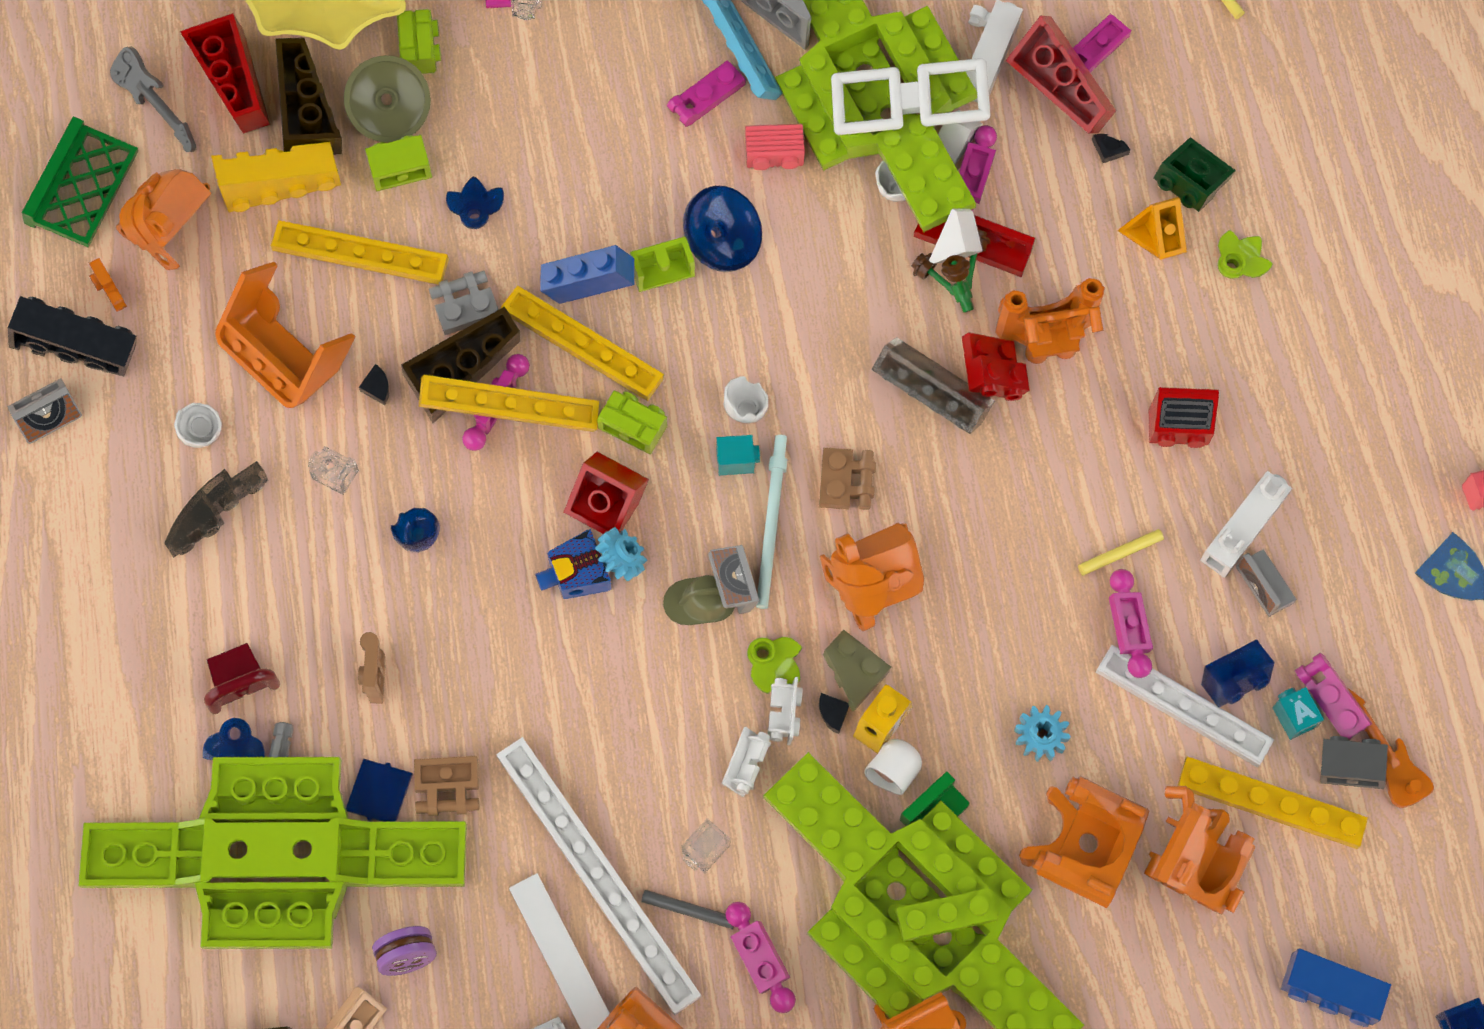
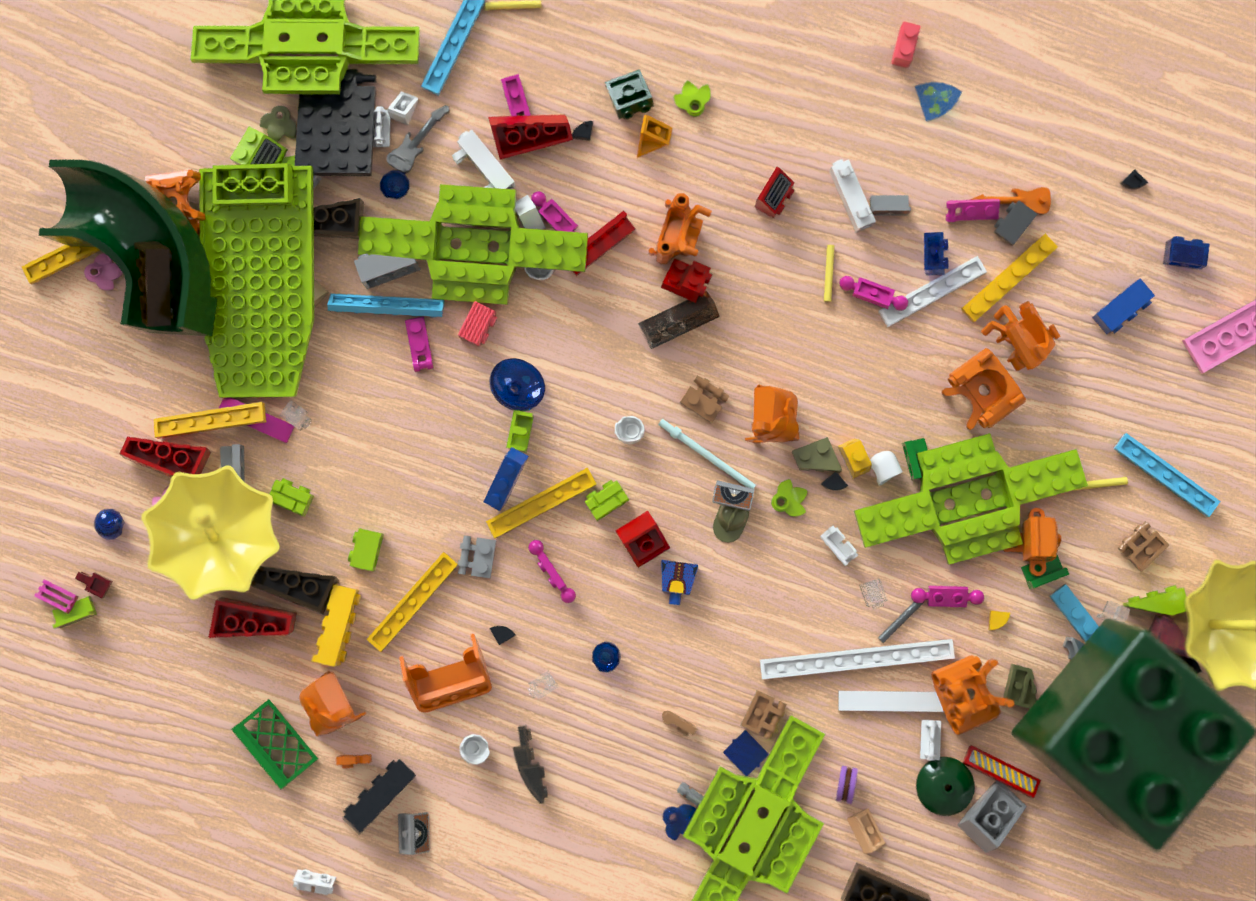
camera: 60 degrees left, 15 degrees up
dark grey piece [110,46,196,152] -> none
dark red piece [204,643,280,714] -> none
olive dish [344,55,431,143] -> none
dark brown wedge [401,306,520,423] -> none
yellow plate [419,375,599,432] -> none
clear blue plate [446,176,504,229] -> none
medium azure gear [595,527,647,581] -> none
teal brick [716,435,760,476] -> none
white hinge [767,677,803,745] -> none
white bar [831,58,991,135] -> none
lime plate [895,887,998,942] -> none
plant [911,230,990,313] -> none
white slope [929,209,982,263] -> none
medium azure gear [1014,705,1071,762] -> none
teal brick [1272,687,1324,740] -> none

